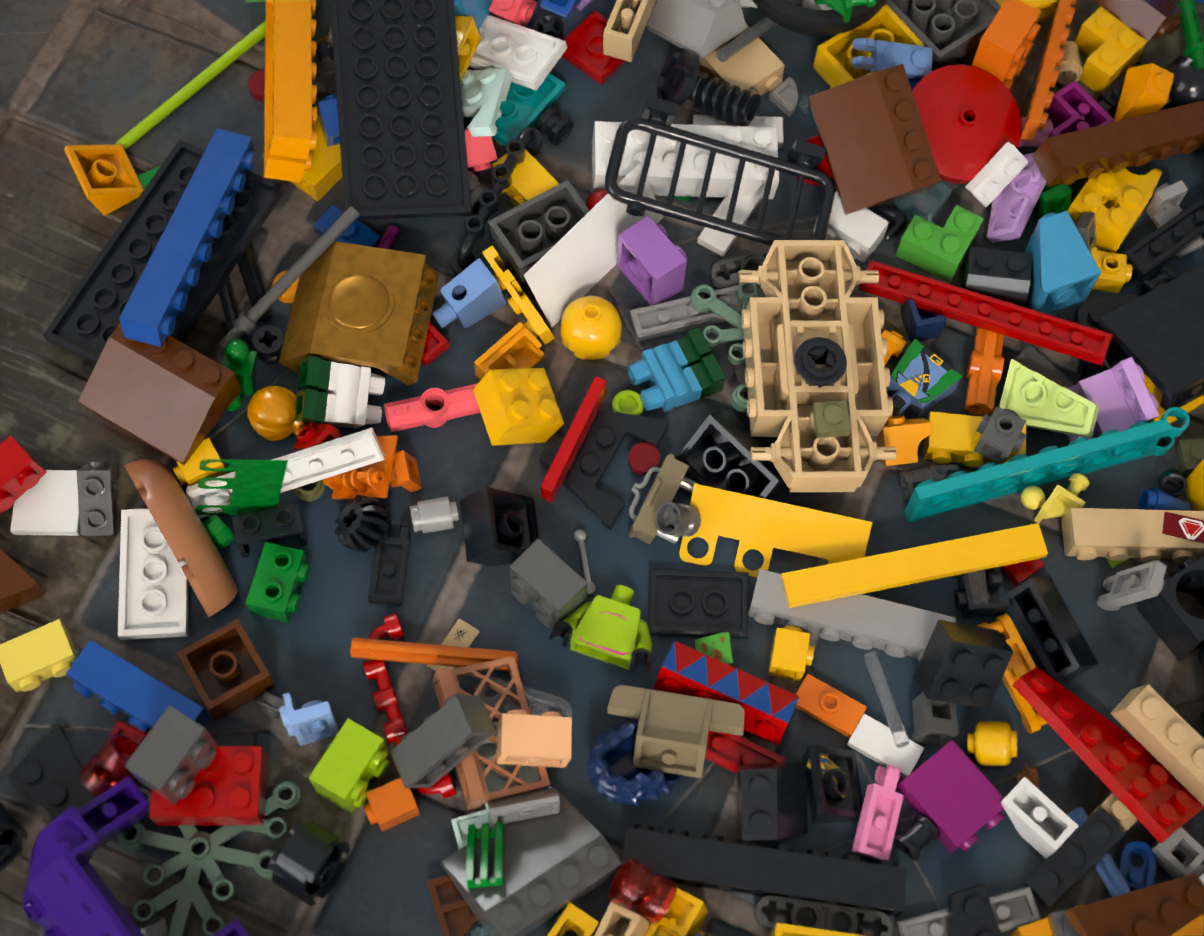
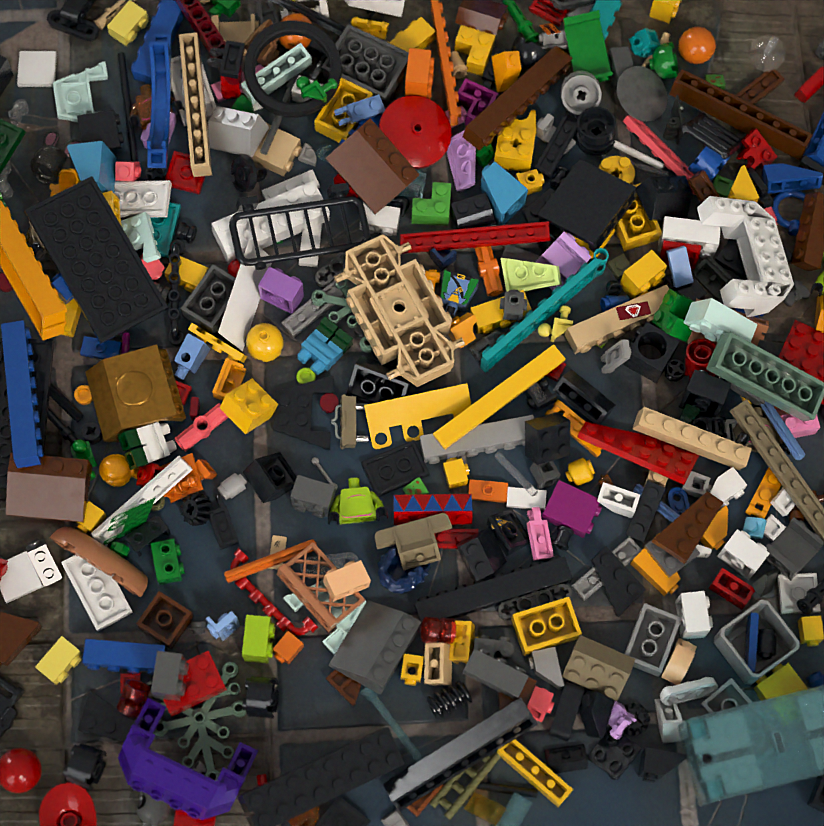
camera: 25 degrees left, 5 degrees up
dark grey bar [218,206,360,349] -> none
dark grey brick [390,693,496,788] -> none
green tile [466,821,505,889] -> none
light grey slope [488,788,560,826] -> none
red tile [540,376,607,503] -> none
dark grey wheel [655,502,701,537] -> none
black piece [692,74,761,127] -> none
black gear [793,337,847,388] -> none
olive plate [811,400,852,438] -> none
white plate [965,142,1029,207] -> none
dark grey plate [1075,212,1097,252] -> none
none -> dark red tile [189,397,200,421]

